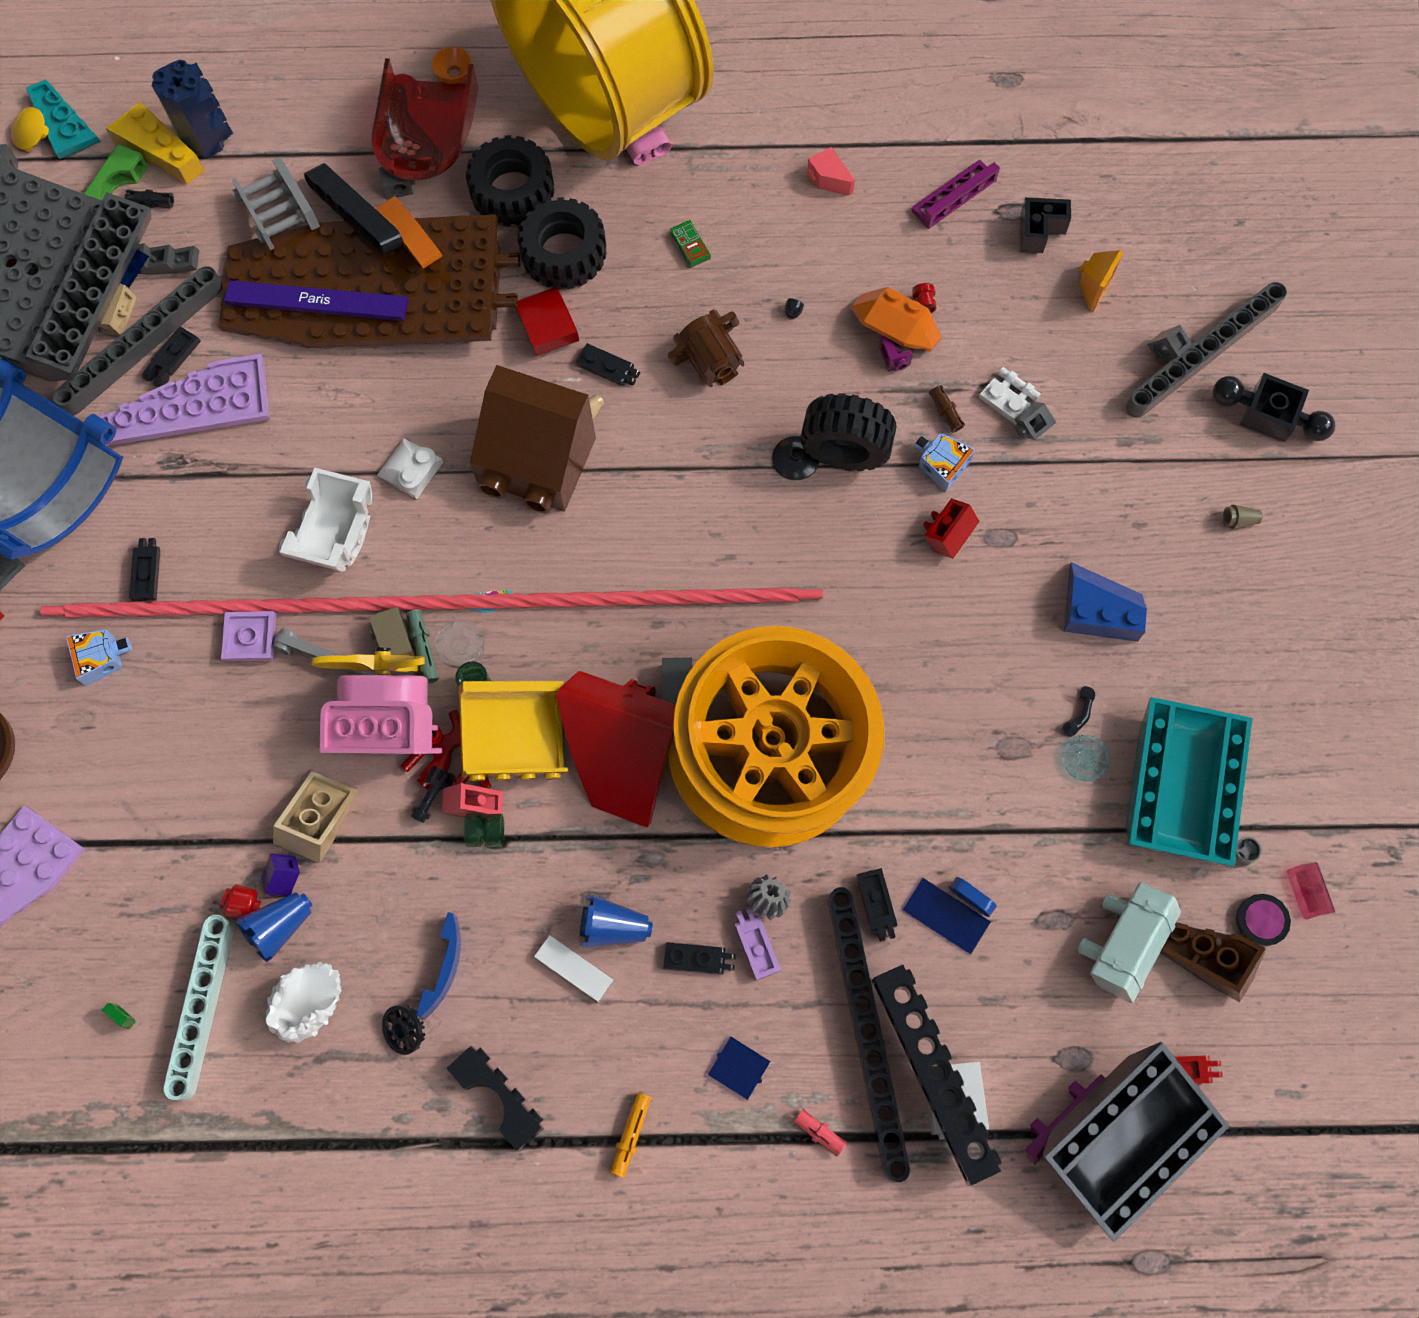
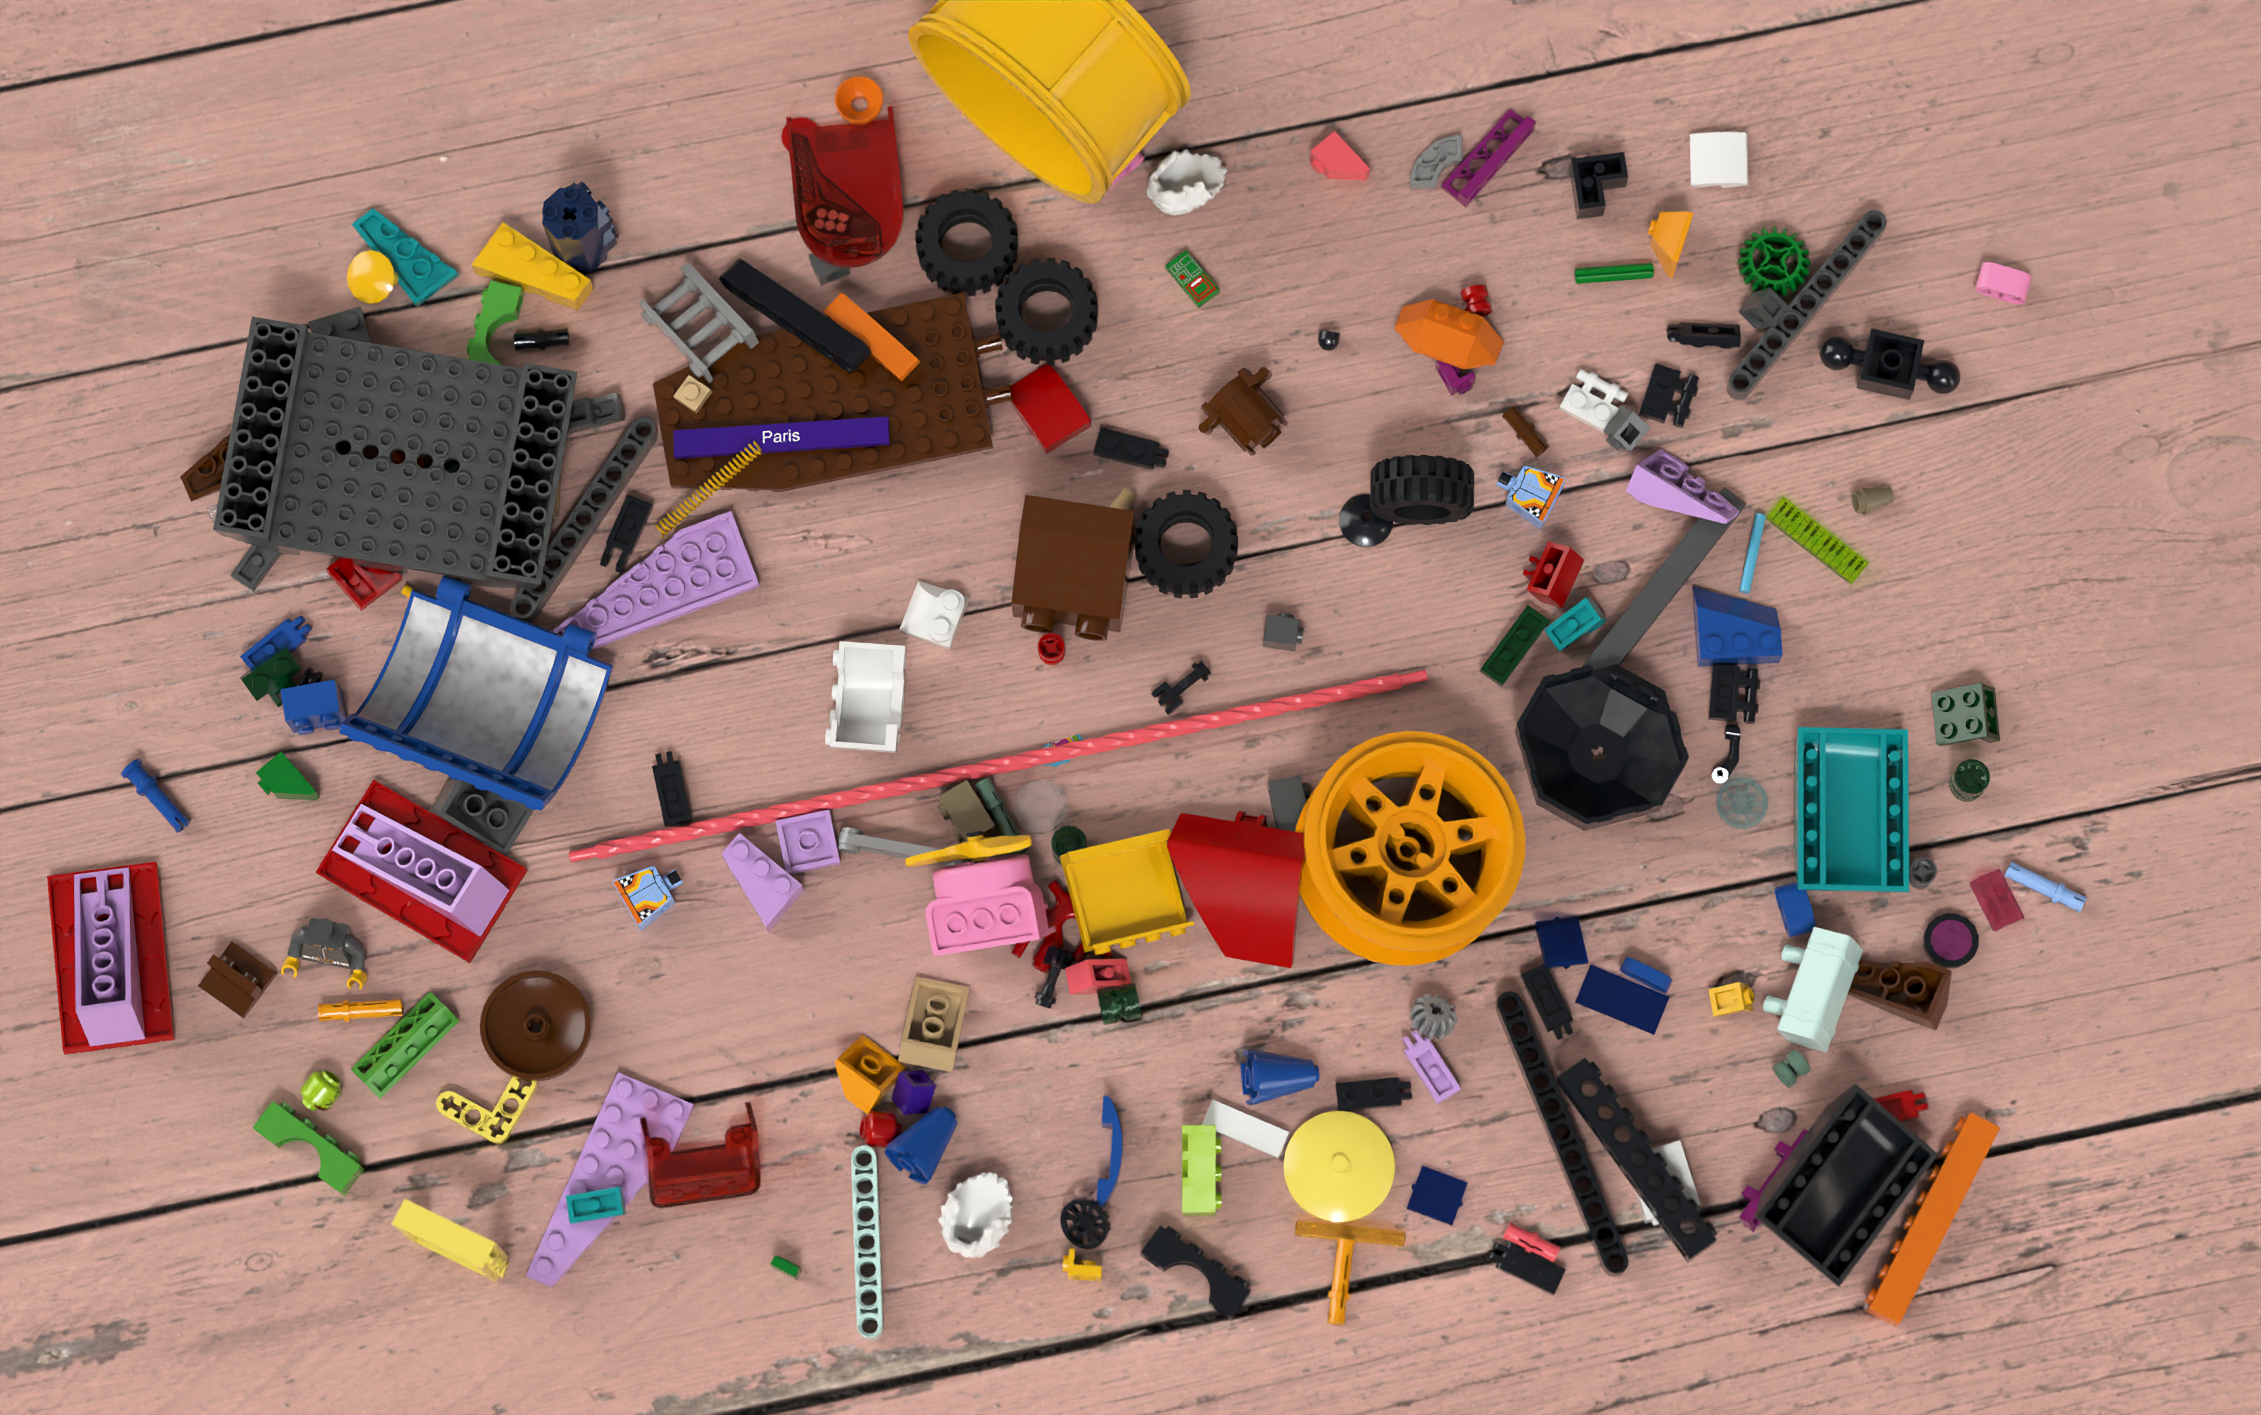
camera: 10 degrees left, 5 degrees up
none -> clear red windscreen [640,1102,761,1208]
none -> yellow piece [655,441,761,538]
none -> tan plate [673,375,712,414]
none -> lavender wedge [721,833,804,933]
none -> light orange slope [835,1035,906,1114]
none -> red wheel [1038,633,1065,665]
none -> yellow bracket [1063,1248,1102,1281]
none -> black tyre [1135,490,1238,599]
none -> white hair [1147,150,1227,216]
none -> black hinge [1151,661,1211,715]
none -> lime wedge [1182,1125,1221,1216]
none -> dark grey brick [1263,613,1304,651]
none -> light yellow dish [1283,1111,1395,1223]
none -> clear yellow axle [1295,1220,1406,1247]
none -> light grey tile [1410,134,1462,189]
none -> dark green plate [1480,605,1550,687]
none -> black hinge [1488,1242,1566,1296]
none -> black windscreen [1515,664,1689,831]
none -> clear blue piece [1535,917,1589,969]
none -> teal plate [1544,597,1607,652]
none -> green axle [1574,263,1654,284]
none -> dark grey beam [1583,487,1747,670]
none -> lavender wedge [1626,449,1739,524]
none -> black plate [1639,364,1699,428]
none -> black hinge [1667,322,1741,349]
none -> white slope [1690,132,1749,188]
none -> black plate [1708,664,1760,724]
none -> yellow bracket [1708,982,1755,1017]
none -> green gear [1737,226,1811,297]
none -> medium azure bar [1739,513,1766,594]
none -> clear neon green tile [1766,497,1869,585]
none -> sand green wheel [1772,1049,1811,1088]
none -> blue beam [1774,882,1816,938]
none -> orange brick [1865,1112,2000,1327]
none -> bracket [1931,683,2000,746]
none -> clear green wheel [1949,759,1990,802]
none -> bright pink beam [1975,262,2032,304]
none -> light blue pin [2004,861,2087,913]

